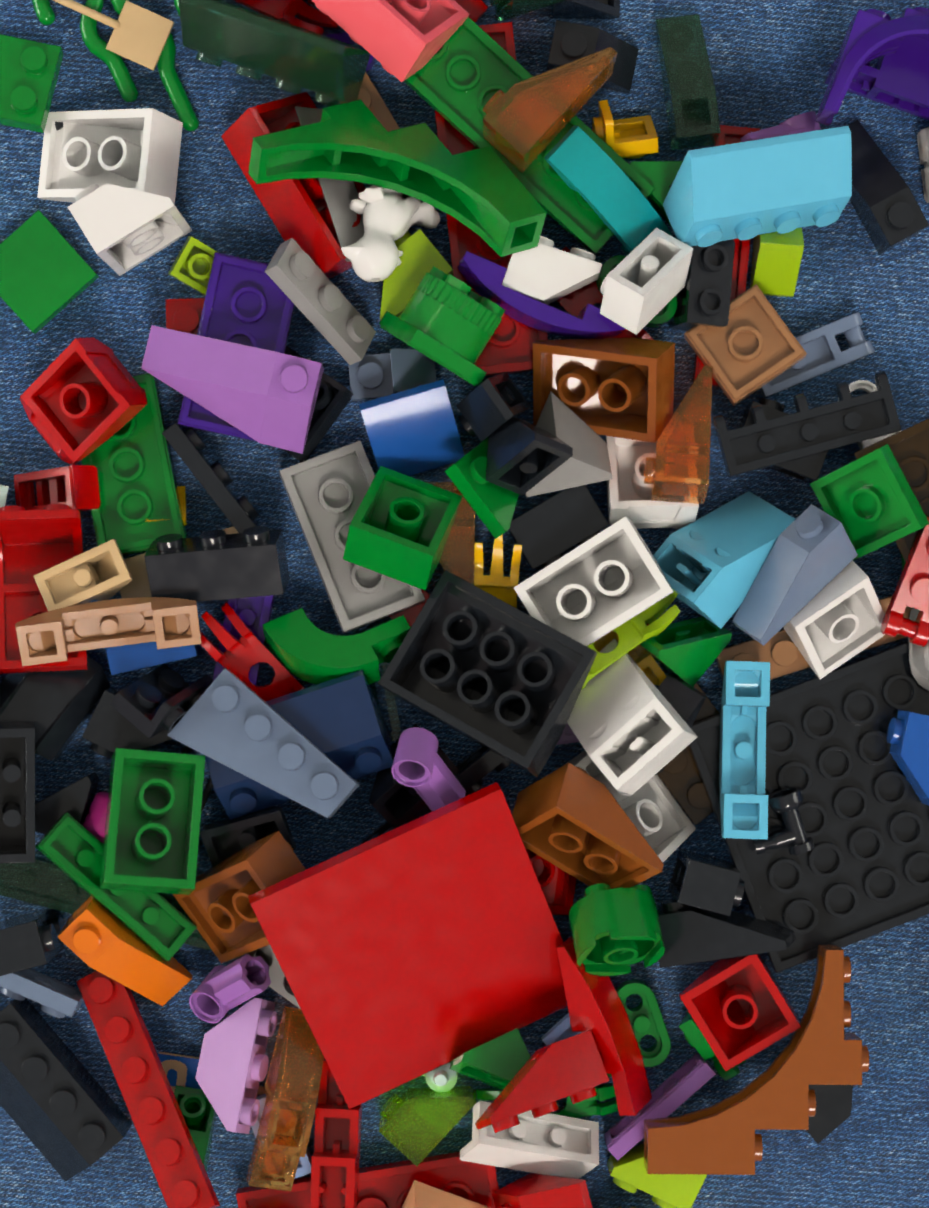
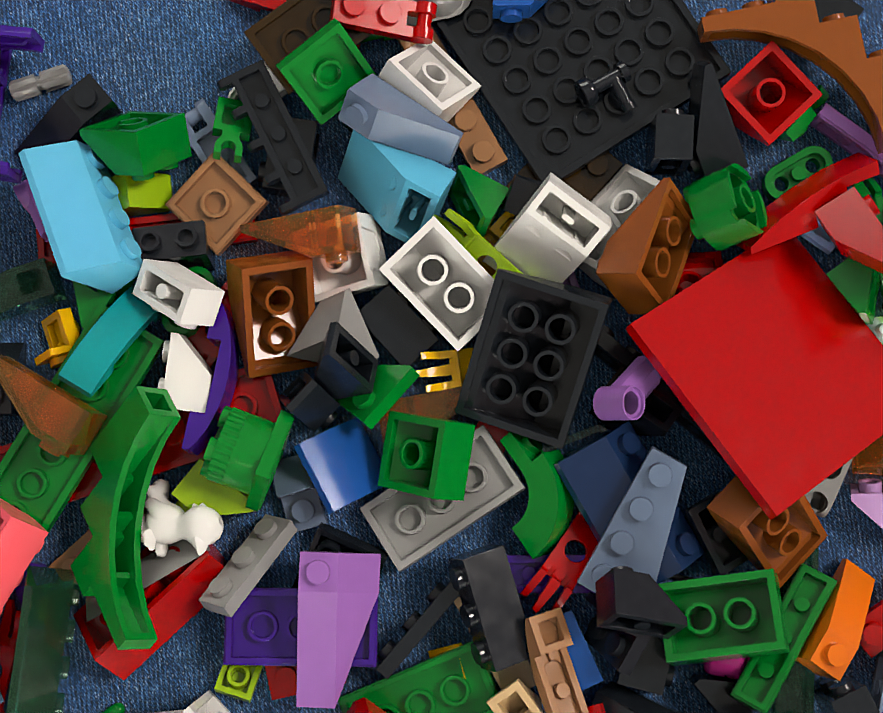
camera: 95 degrees left, 5 degrees down
medium lavender piece [189,954,271,1024] -> none
medium azure slope [719,661,770,840] -> none
none -> green slope [79,111,192,181]
none -> green plate [212,96,252,163]
none -> black slope [595,566,688,639]

